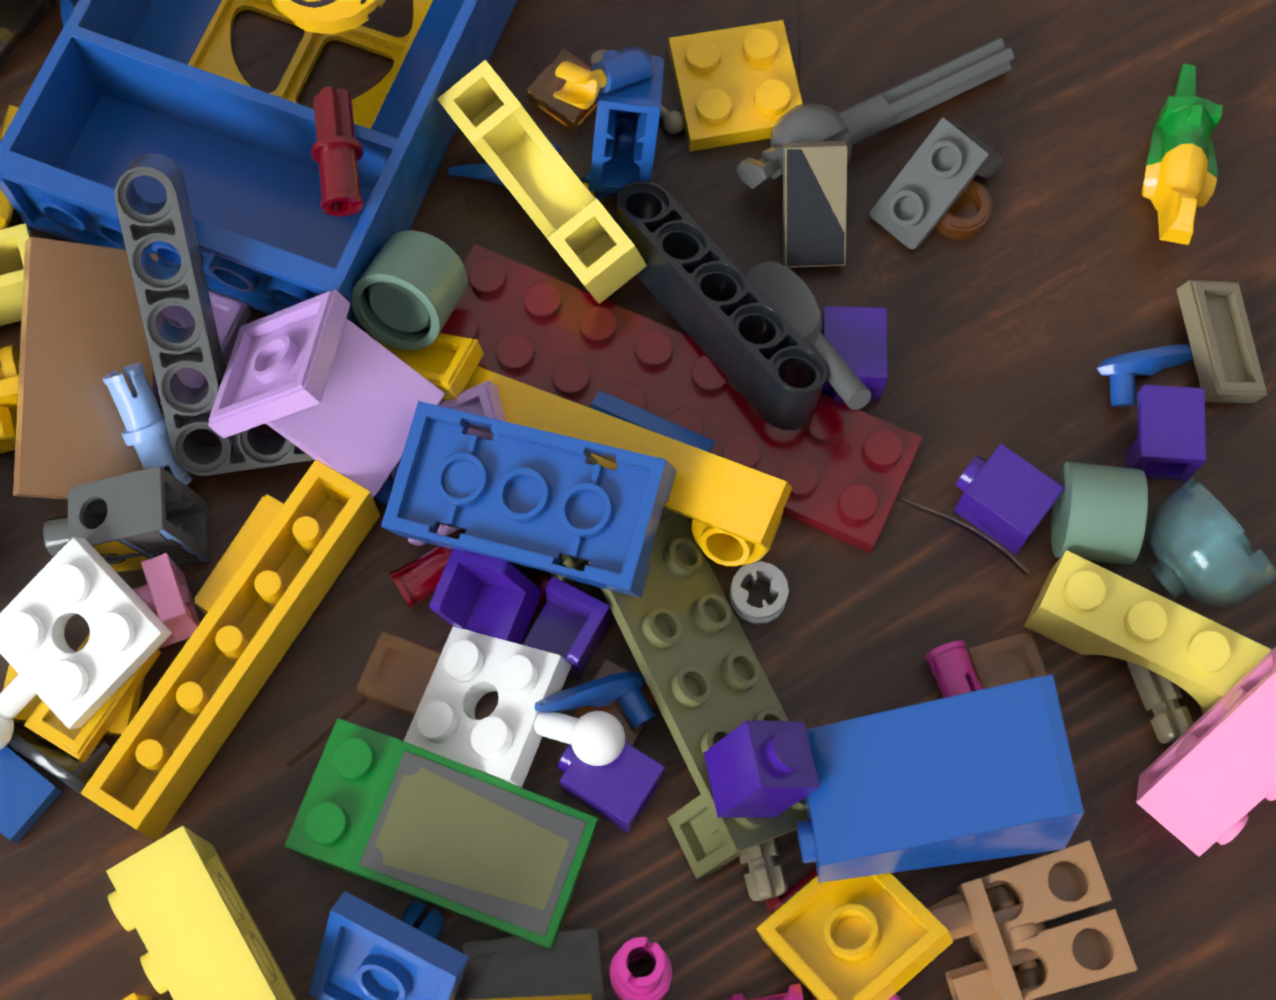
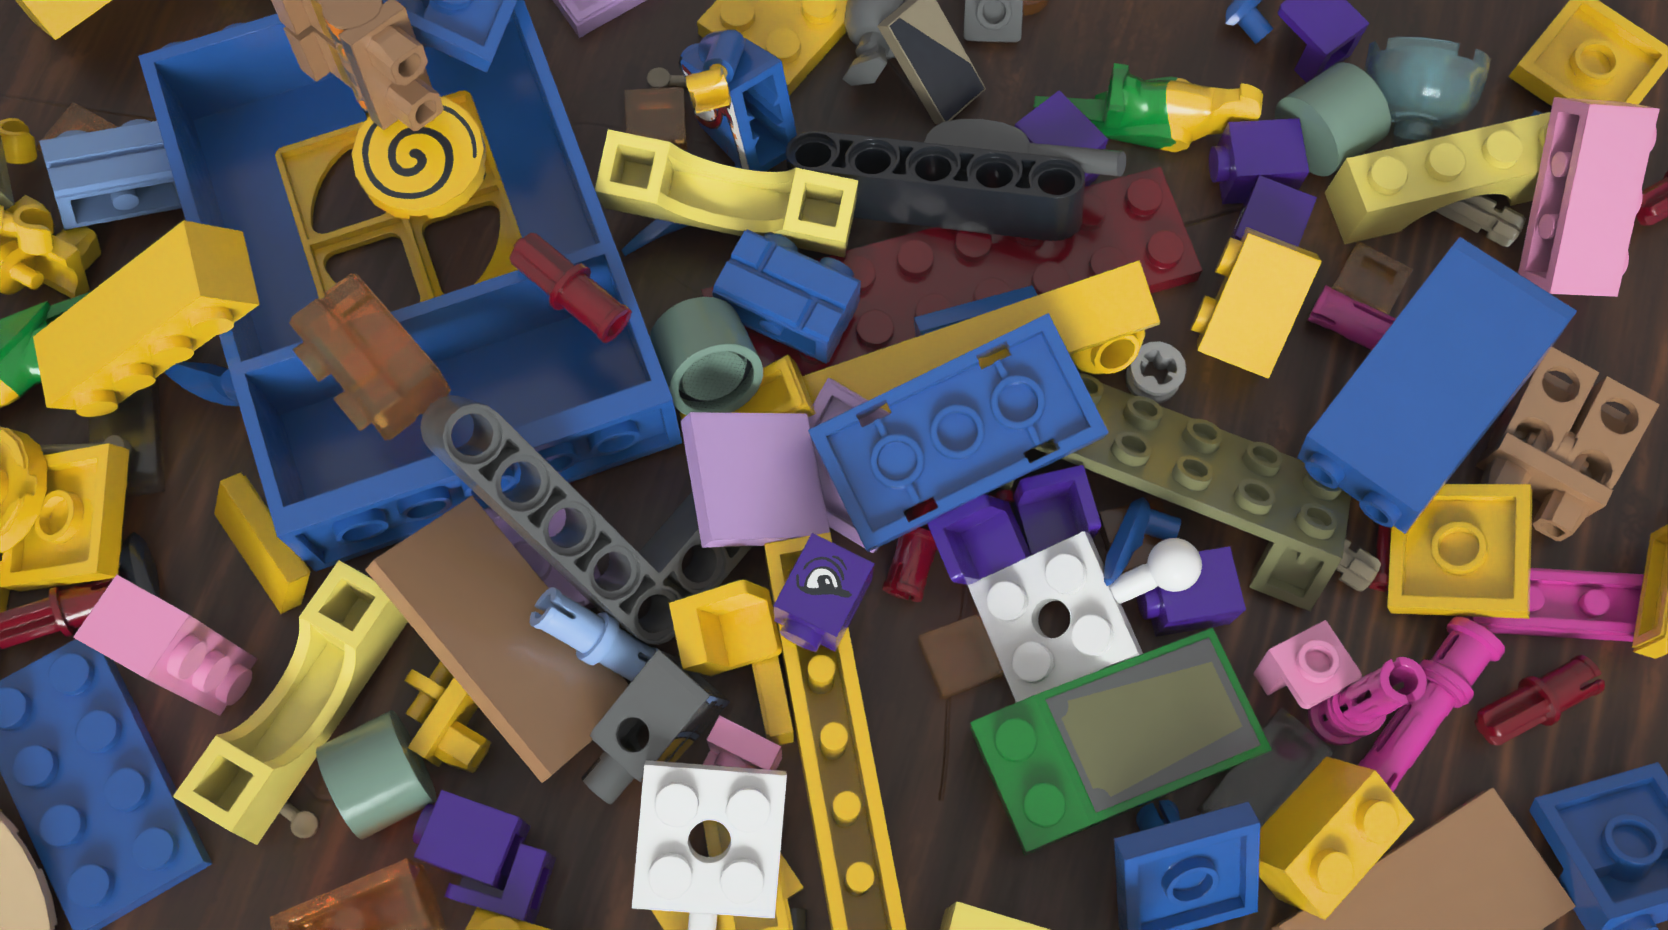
camera: 45 degrees left, 0 degrees up
lavender tile [208,289,351,438] -> none
dark purple brick [704,720,820,818] -> none
none -> clear orange brick [289,273,451,440]
none -> yellow panel [669,580,782,676]
none -> blue brick [712,229,861,364]
none -> dark purple brick [773,533,875,652]
none -> animal [1033,63,1263,153]
none -> yellow brick [1191,227,1322,379]
none -> dark purple brick [1231,175,1317,246]
none -> bright pink bracket [1253,620,1362,709]

